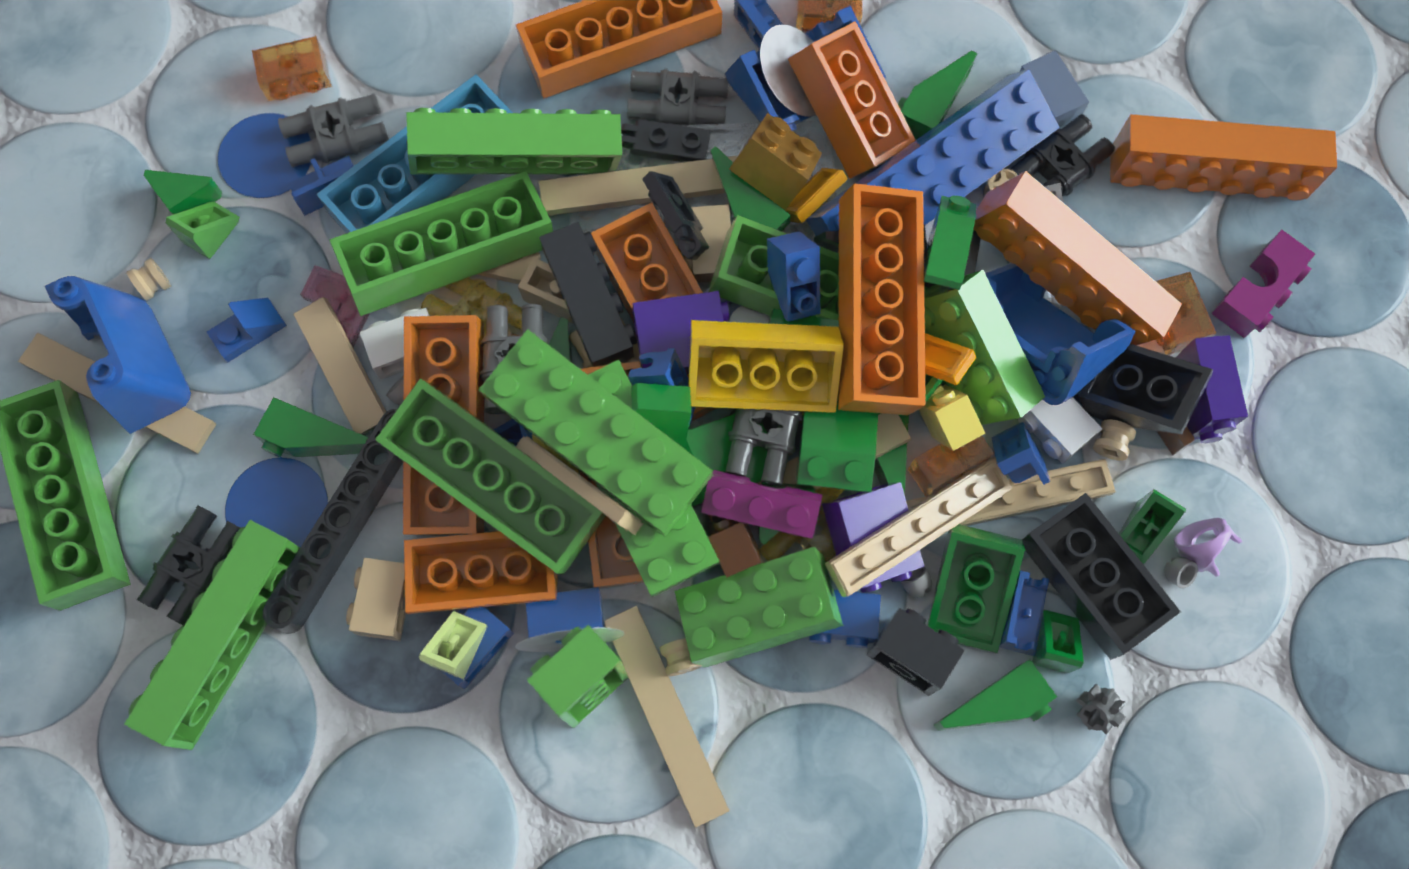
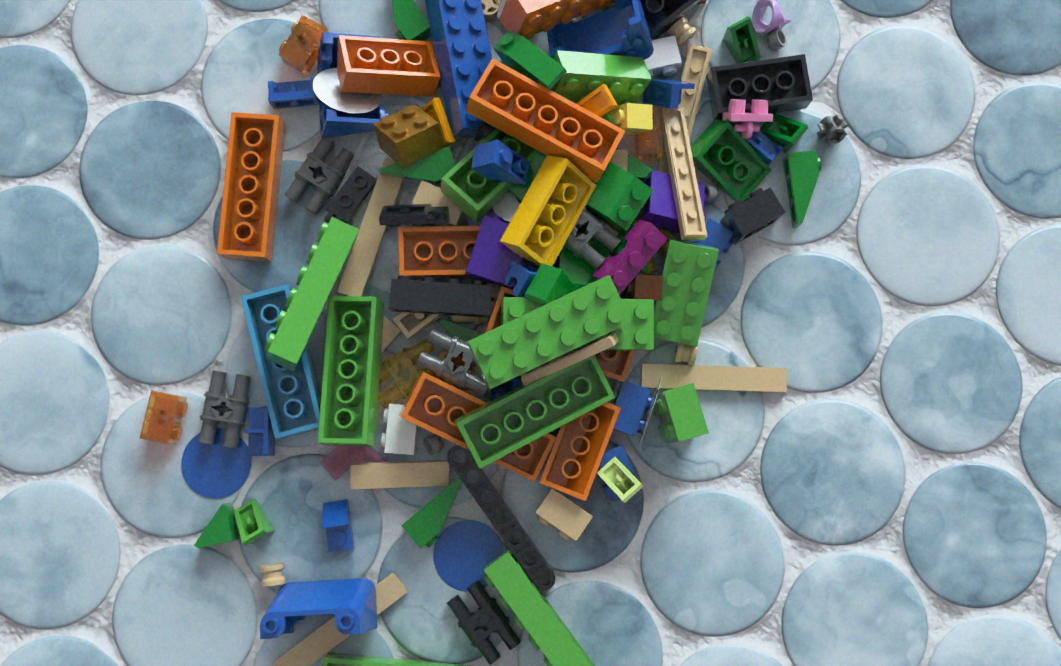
camera: 60 degrees left, 10 degrees up
none -> bright pink hips [723,99,773,139]

